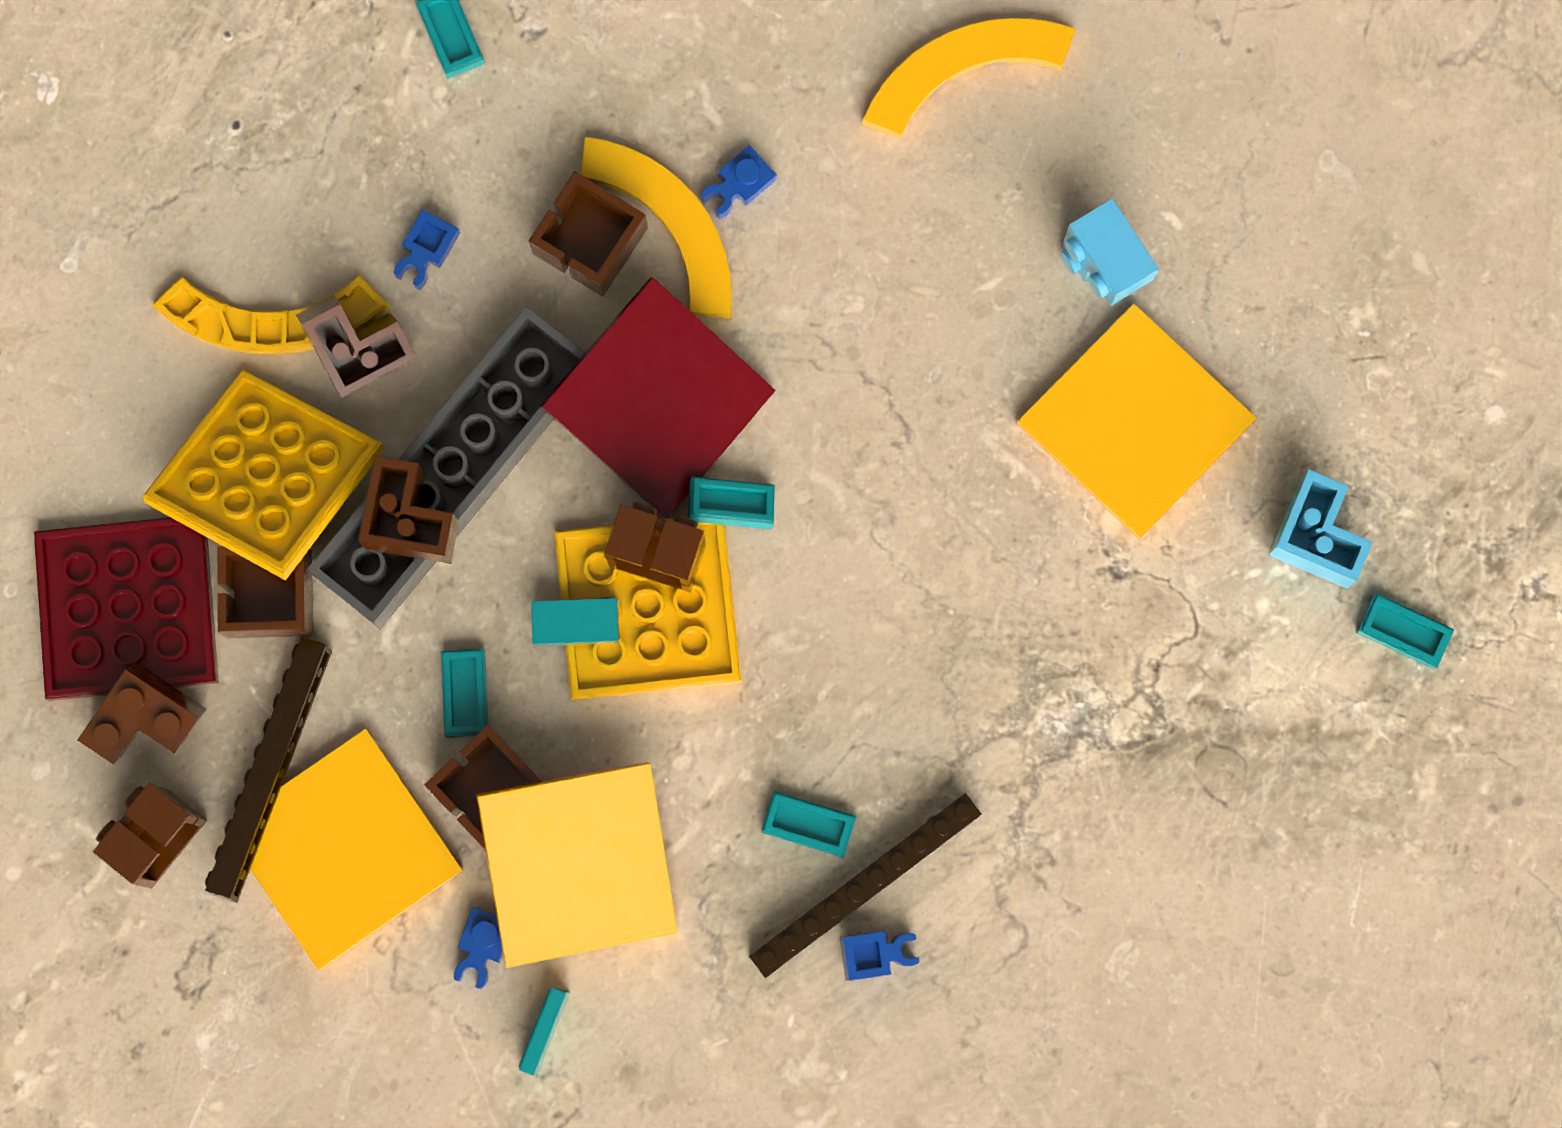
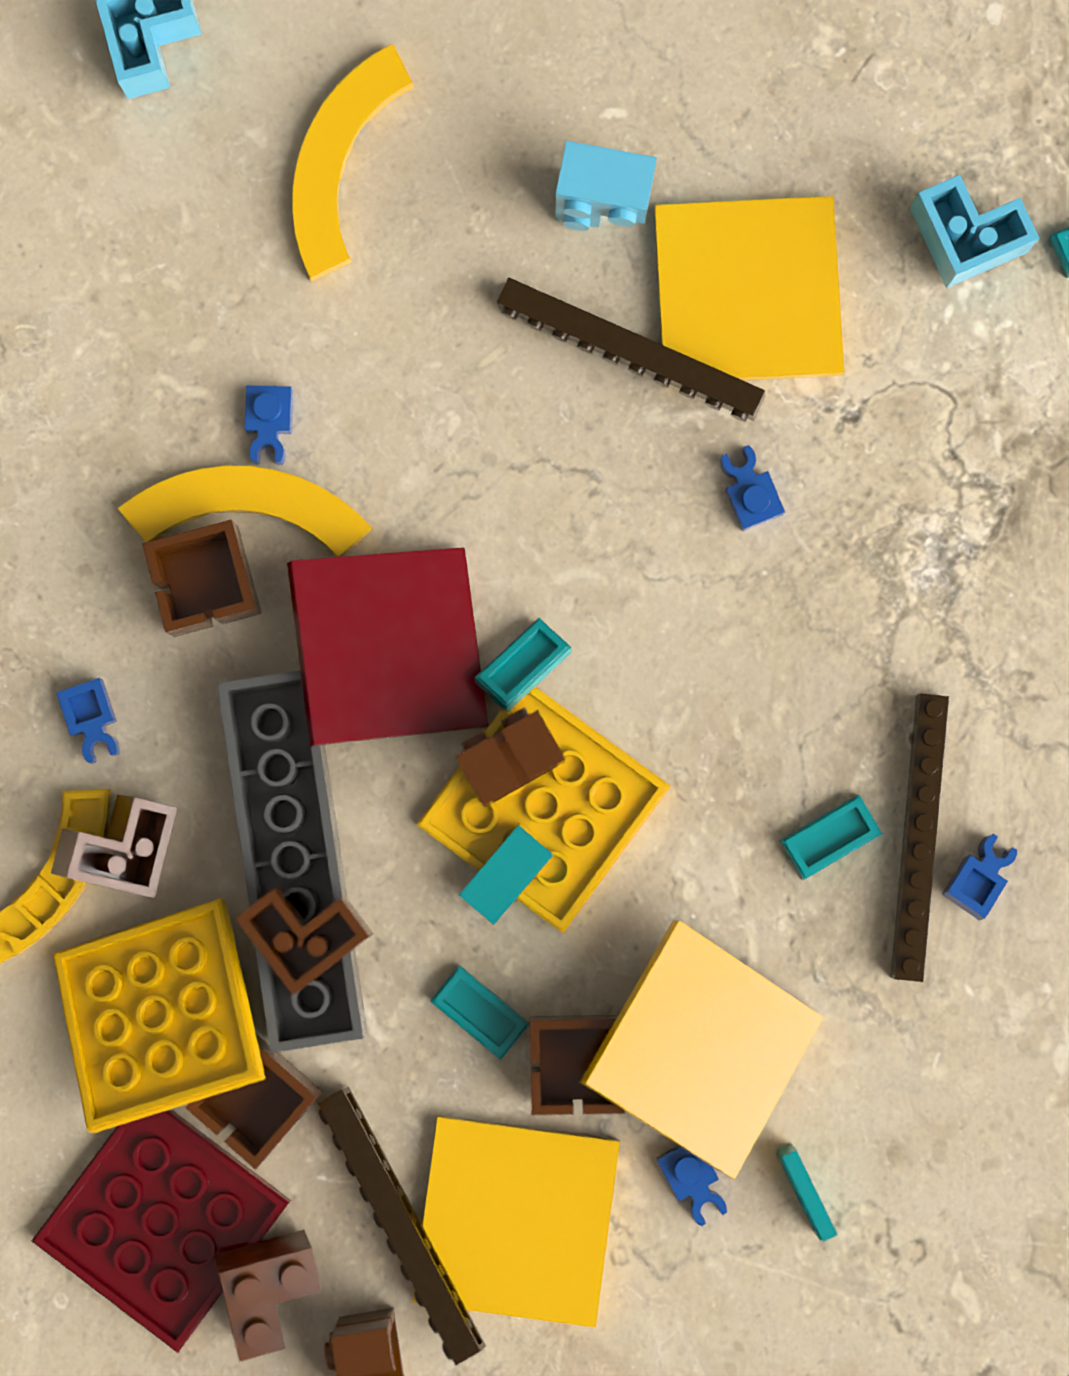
camera: 45 degrees left, 5 degrees up
none -> dark brown piece [496,277,766,422]
none -> blue plate [720,445,785,532]

